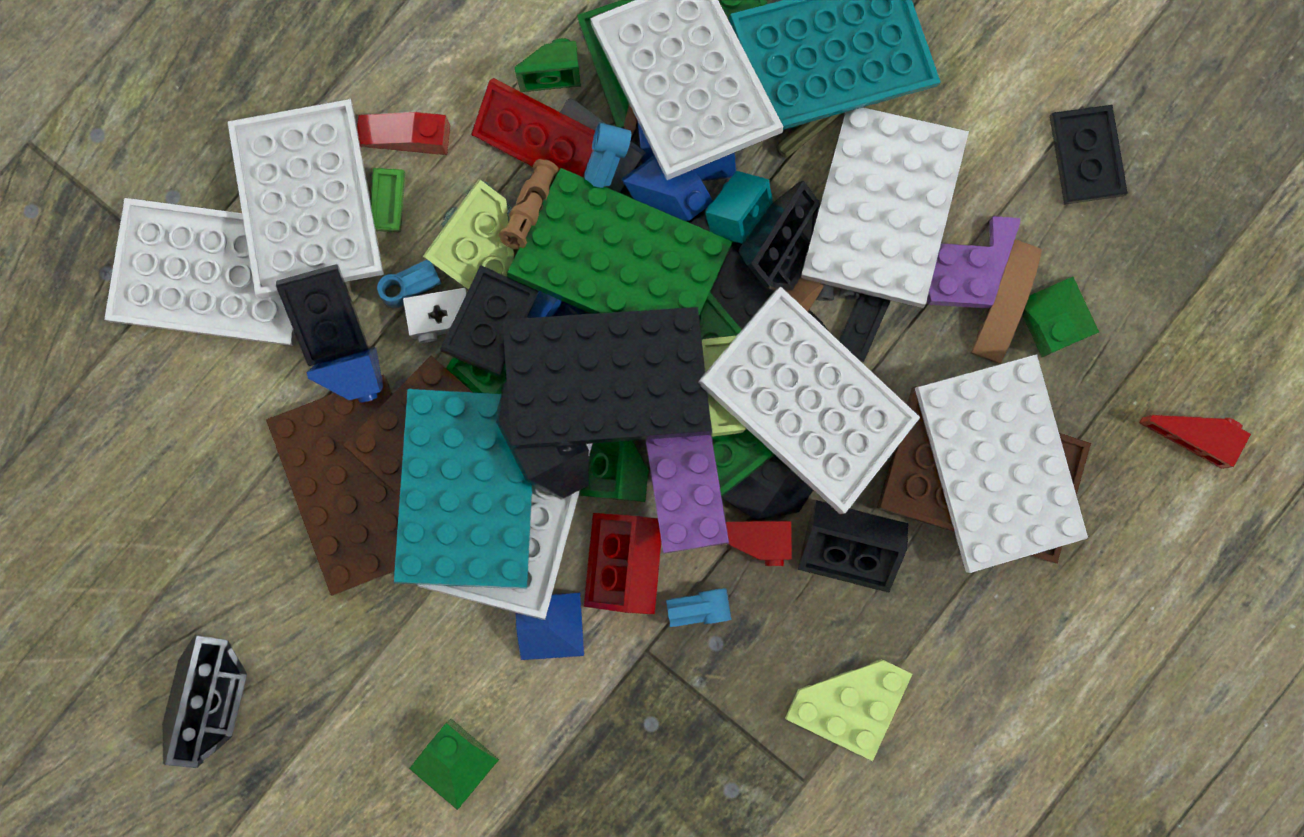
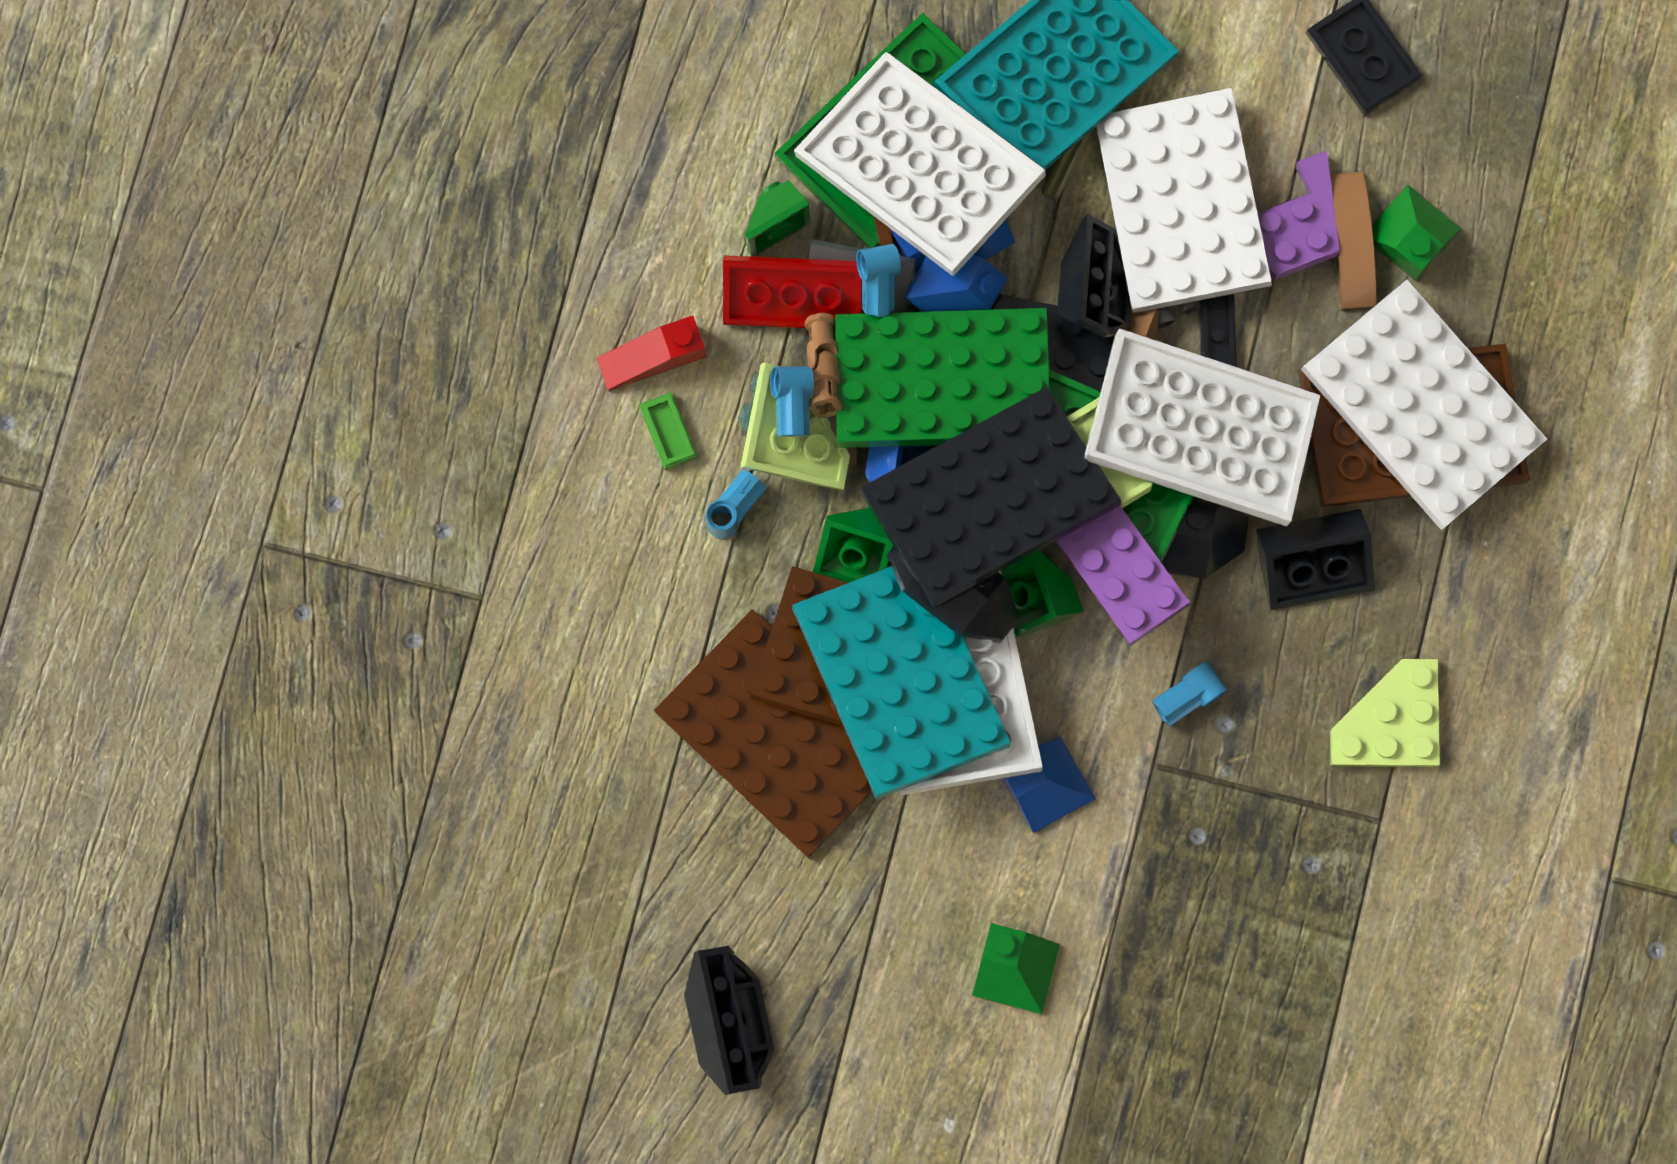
camera: 15 degrees left, 5 degrees down
white plate [104,198,295,346] -> none
white plate [228,99,384,299] -> none
black tile [276,264,369,367] -> none
blue slope [306,347,383,403] -> none
white brick [403,288,468,343] -> none
black tile [440,265,539,377] -> none
red slope [584,513,662,614] -> none
teal brick [706,171,773,244] -> none
red slope [726,521,792,566] -> none
red slope [1139,415,1251,469] -> none
none -> dark azure piece [770,366,814,437]

